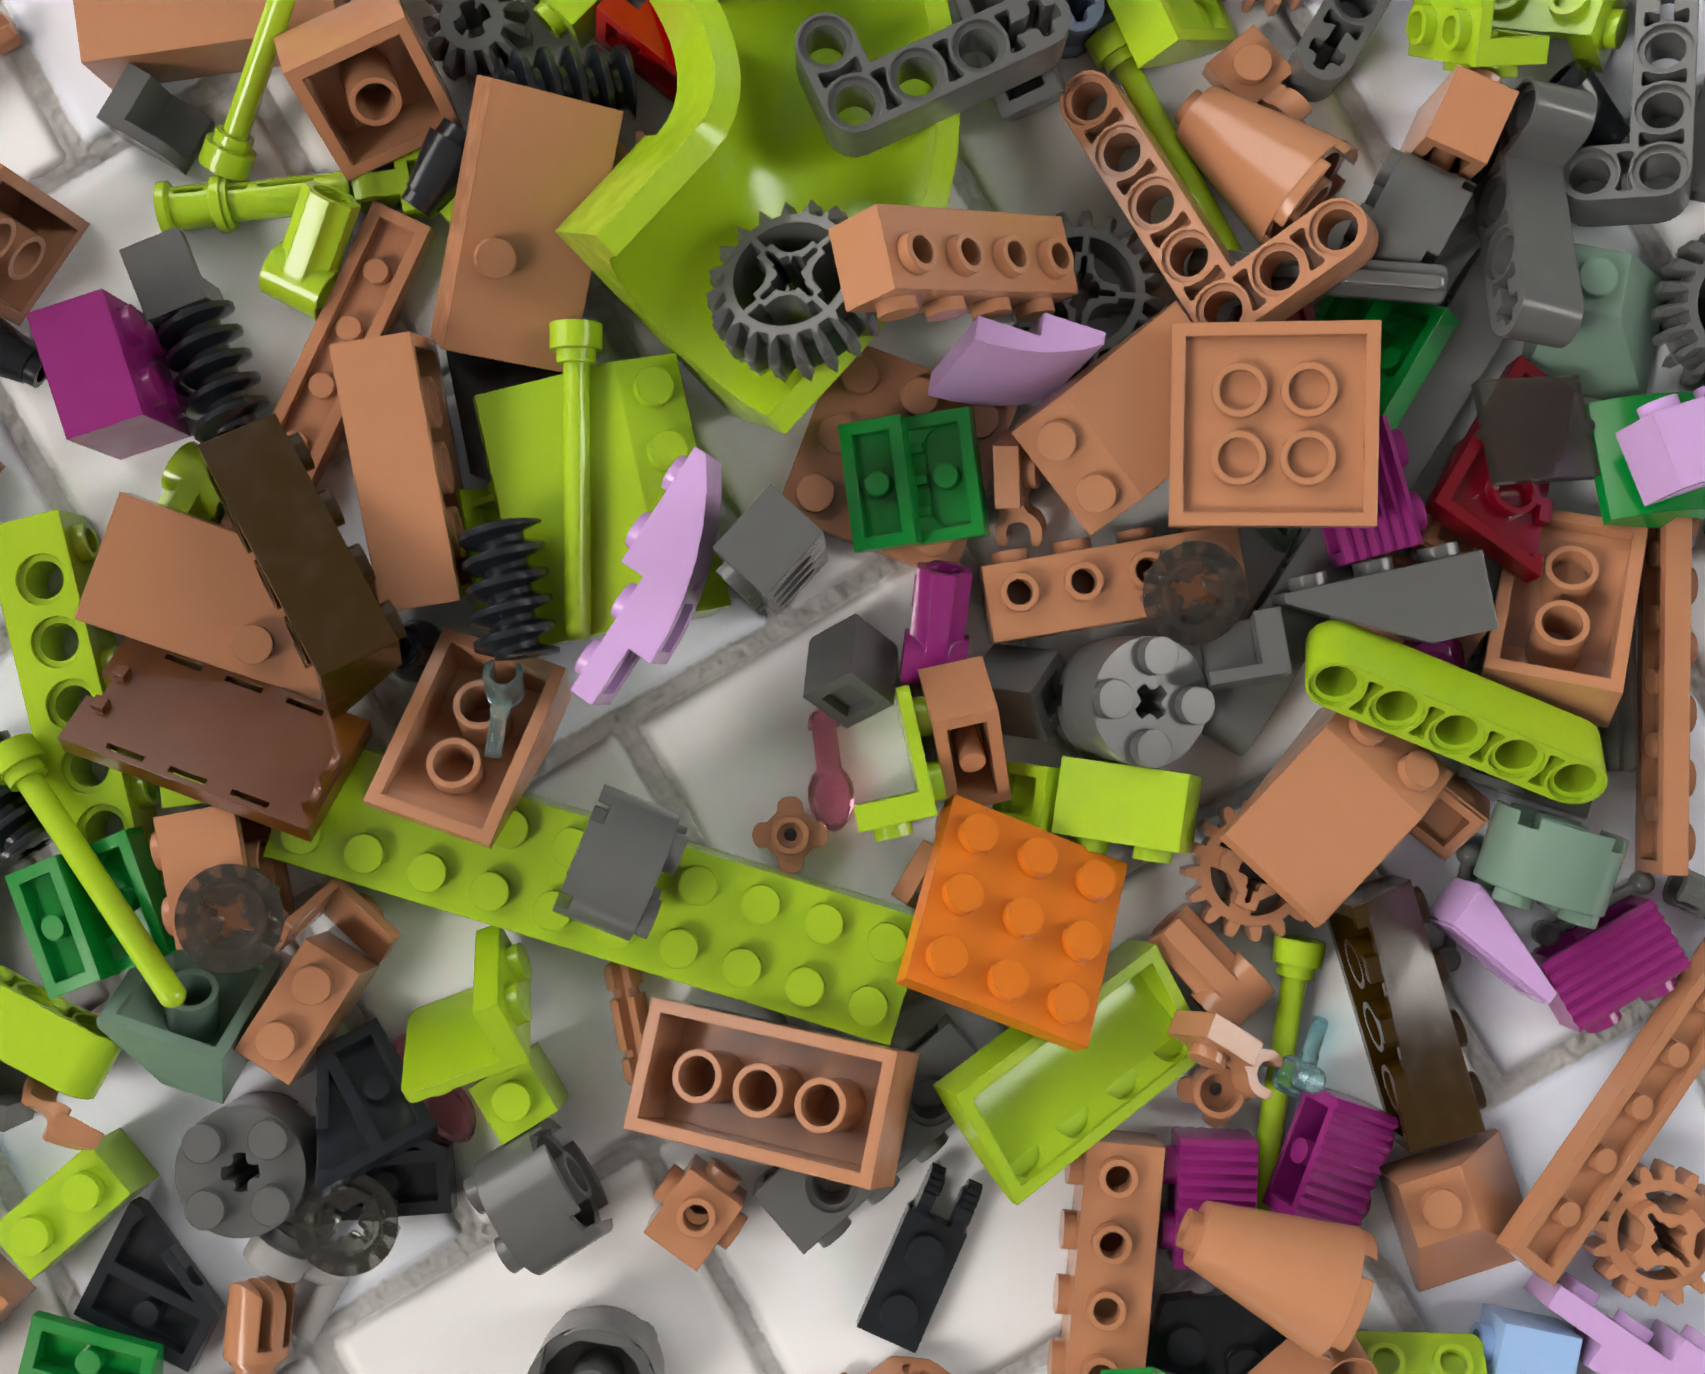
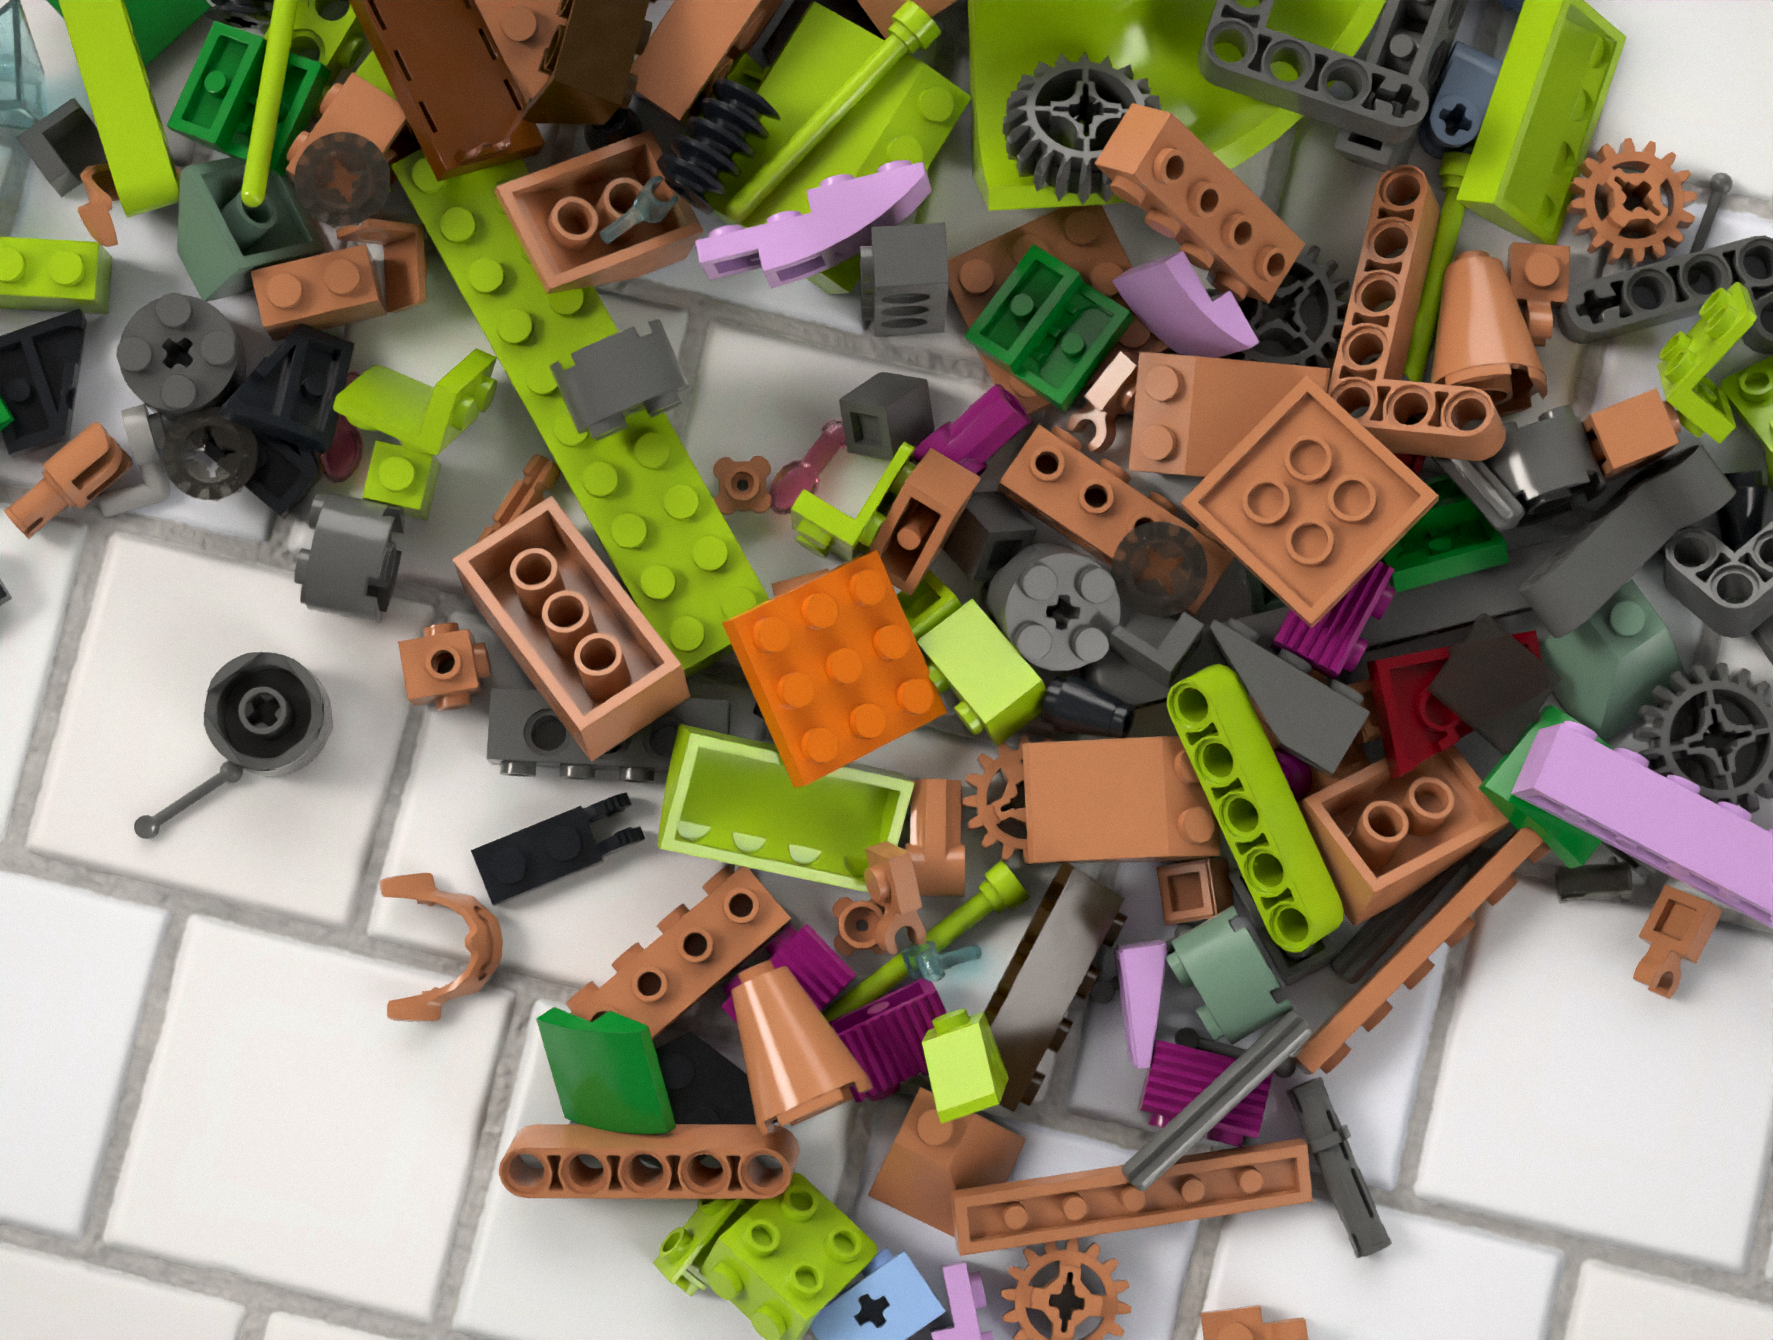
camera: 35 degrees right, 5 degrees down
none -> slope [922,1008,1009,1124]
none -> black cone [1042,675,1135,738]
none -> dark grey axle [1121,1010,1313,1191]

